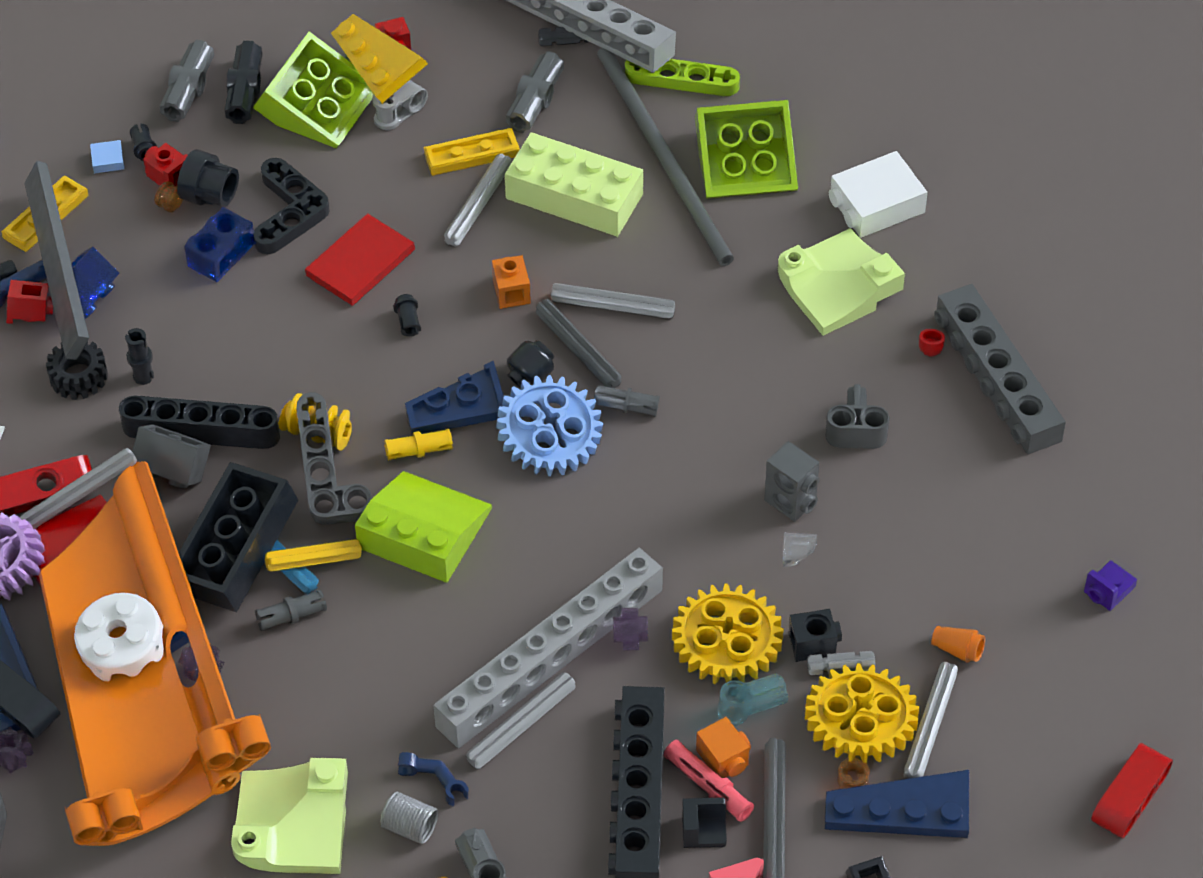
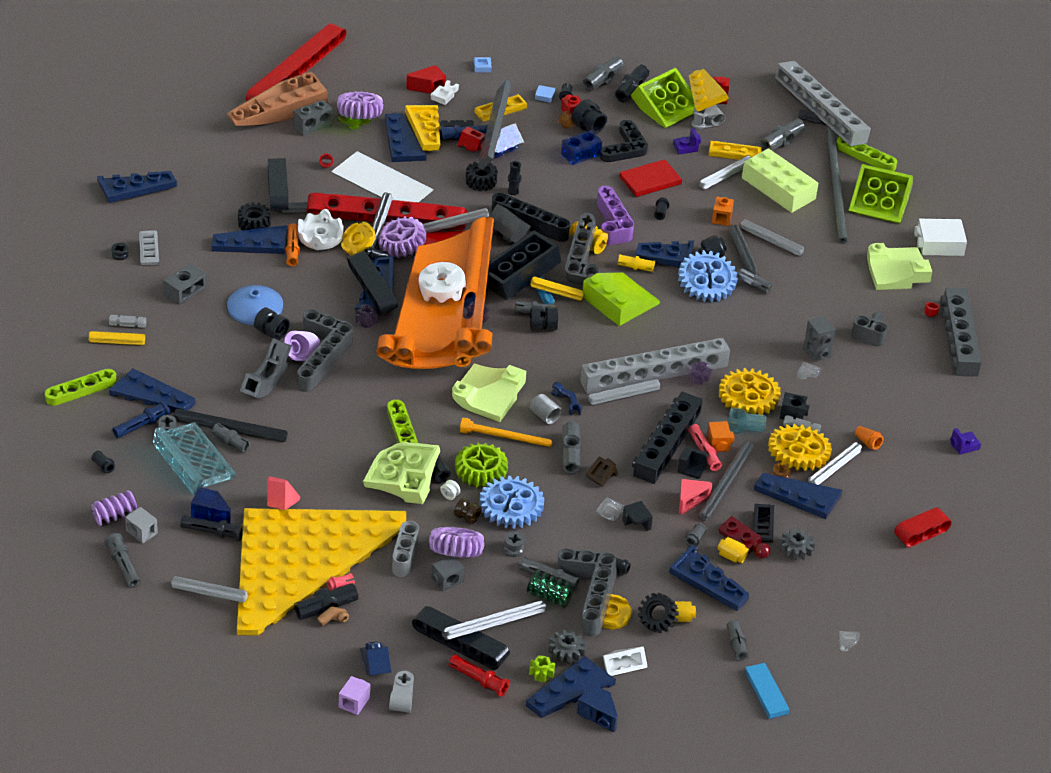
camera: 20 degrees right, 10 degrees down
none -> black wheel [530,306,558,330]
none -> medium lavender beam [597,186,634,246]
none -> dark purple bracket [673,128,701,155]

